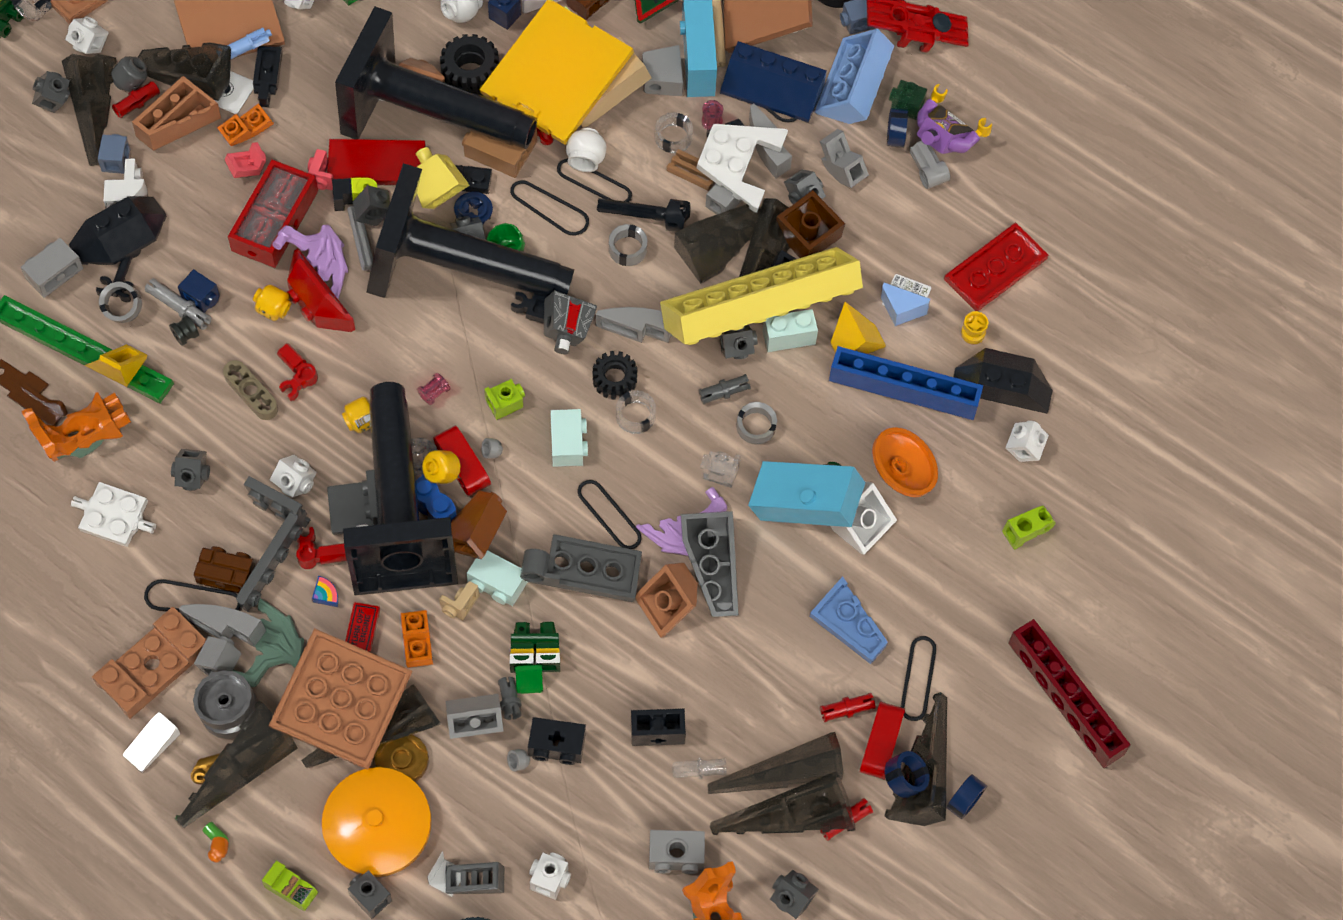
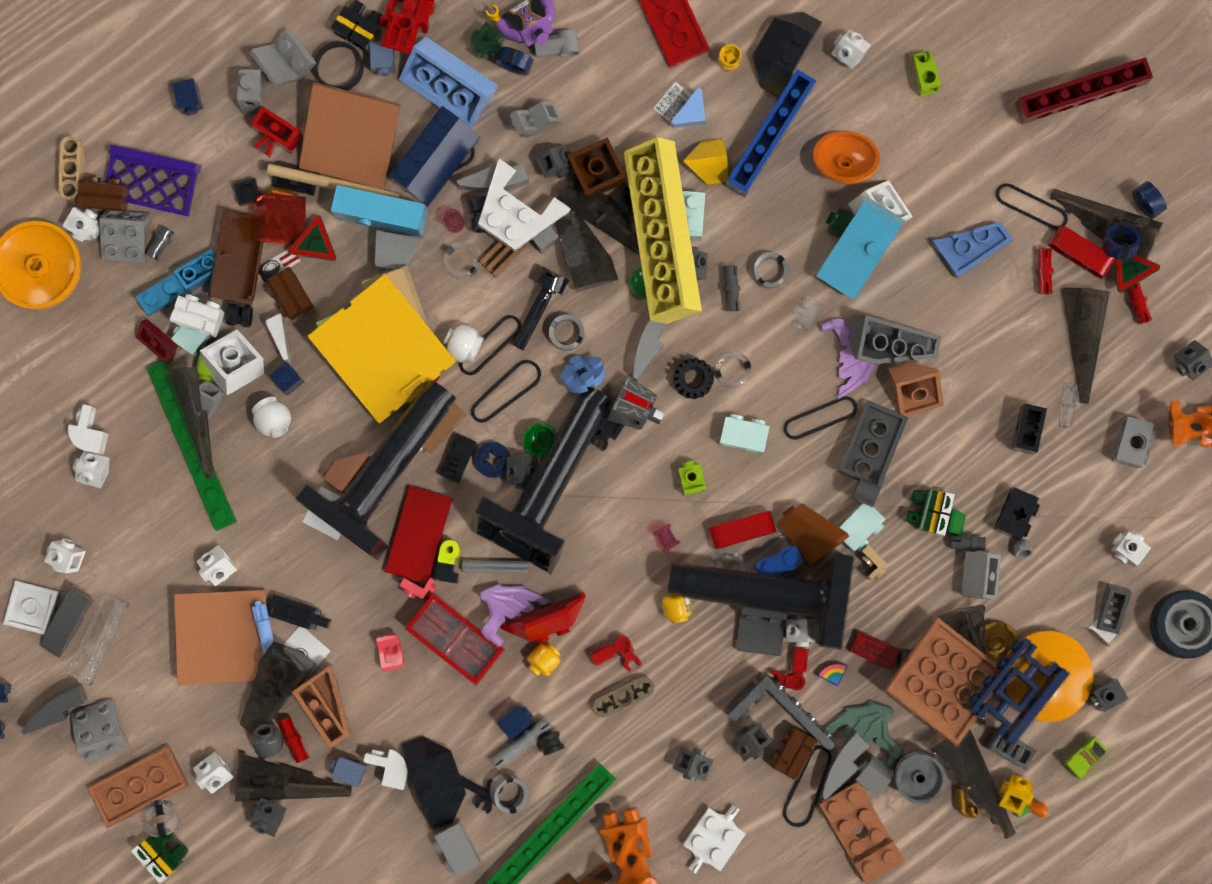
camera: 65 degrees left, 20 degrees up
yellow slope [84,344,147,387] -> none
white slope [123,712,180,773] -> none
orange slope [217,103,274,146] -> none
white brick [270,455,317,498] -> none
dark grey brick [353,185,390,226] -> none
orange slope [401,610,433,668] -> none
light yellow torso [416,147,470,209] -> none
yellow head [422,450,460,484] -> none
black tyre [440,34,500,96] -> none
light grey hinge [481,438,503,459] -> none
clear smoke wedge [710,771,856,835] -> none
none -> medium blue plate [560,355,606,393]
none -> dark grey brick [731,723,773,762]
none -> dark blue fence [966,638,1070,745]
none -> dark grey slope [983,727,1037,770]
none -> yellow brick [999,773,1034,815]
none -> piece [1115,254,1160,293]

